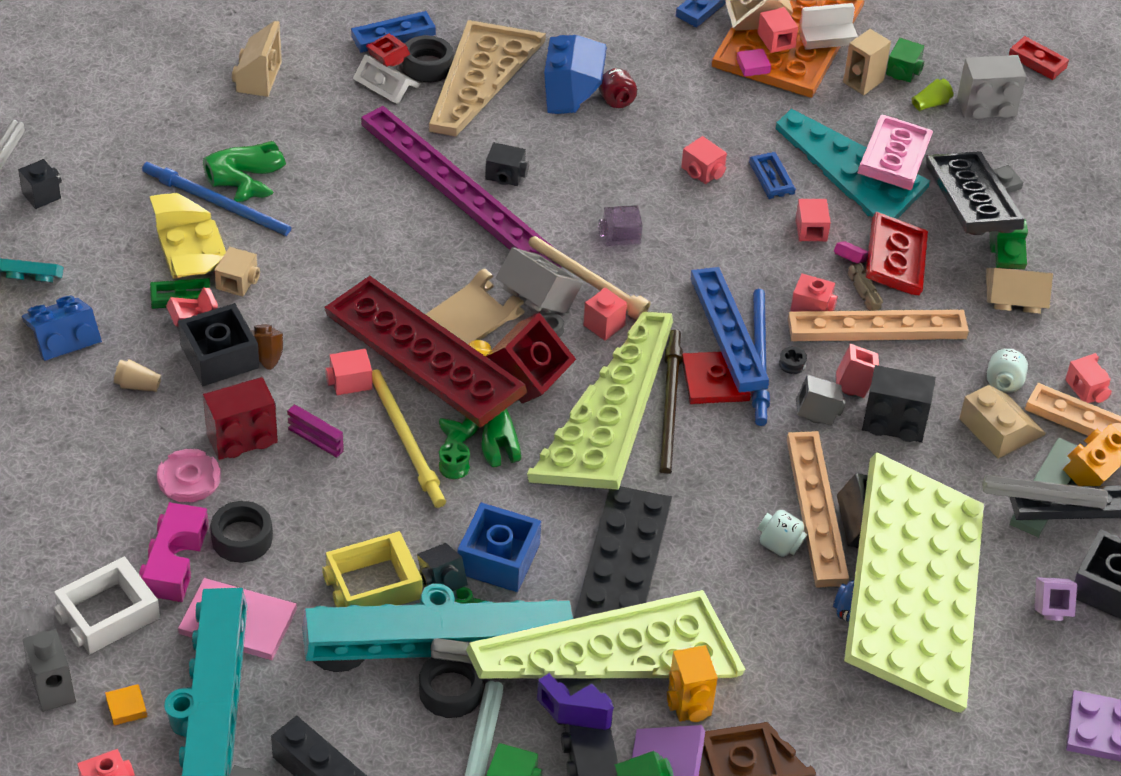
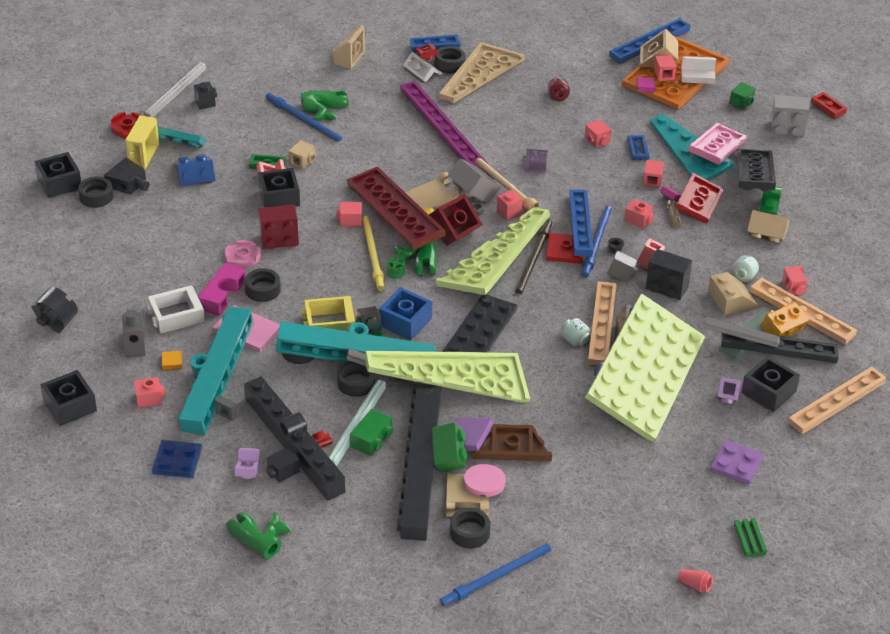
camera: 15 degrees right, 5 degrees down
tan cone [114,359,162,392] -> none
light yellow piece [150,193,226,279] -> none
reddish brown plate [251,324,283,370] -> none
magenta tile [287,404,344,458] -> none
black brick [485,142,529,186] -> none
dark purple slope [537,673,614,730] -> none
blue wedge [544,35,607,114] -> none
light orange brick [666,645,718,722] -> none
light nougat plate [788,310,969,341] -> none
tan brick [843,29,891,95] -> none
lime cone [911,78,954,112] -> none
dark grey plate [993,165,1024,193] -> none

